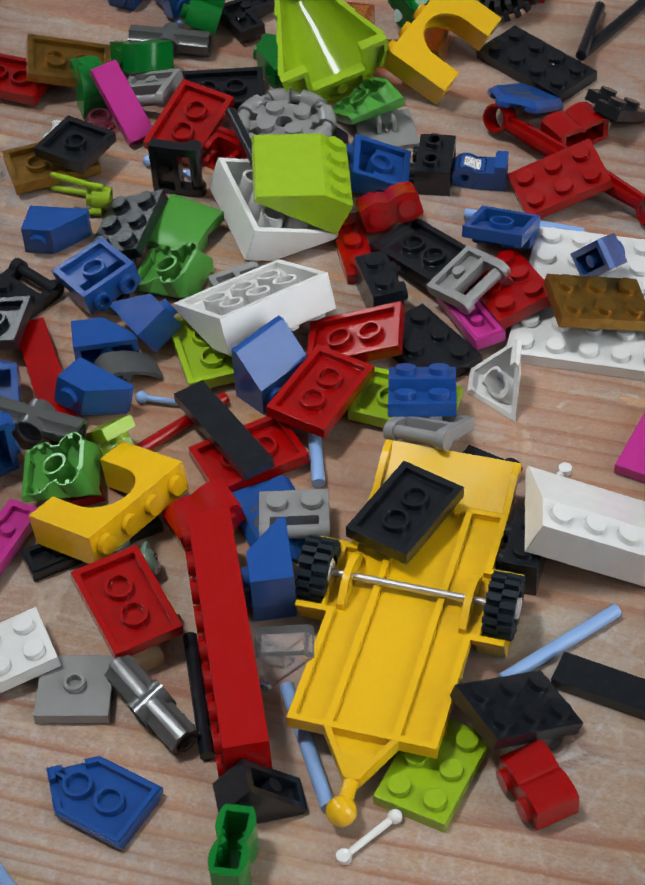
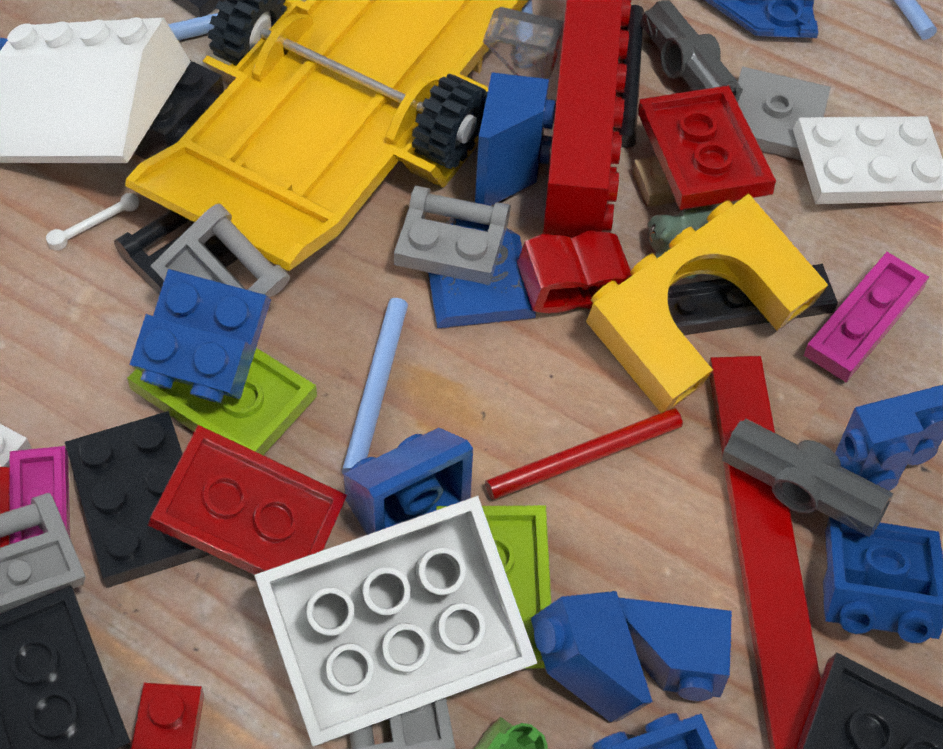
camera: 170 degrees left, 10 degrees up
bright green slope [21,432,102,502] -> none
blue slope [54,357,134,415] -> none
lime slope [85,414,136,457] -> none
dark grey panel [94,351,162,384] -> none
light blue hinge [135,391,178,406] -> none
black tile [174,380,274,481] -> none
red plate [188,416,310,492] -> none
red plate [266,344,375,439] -> none
black plate [346,461,464,565] -> none
black brick [354,250,408,308] -> none
white slope [467,339,522,423] -> none

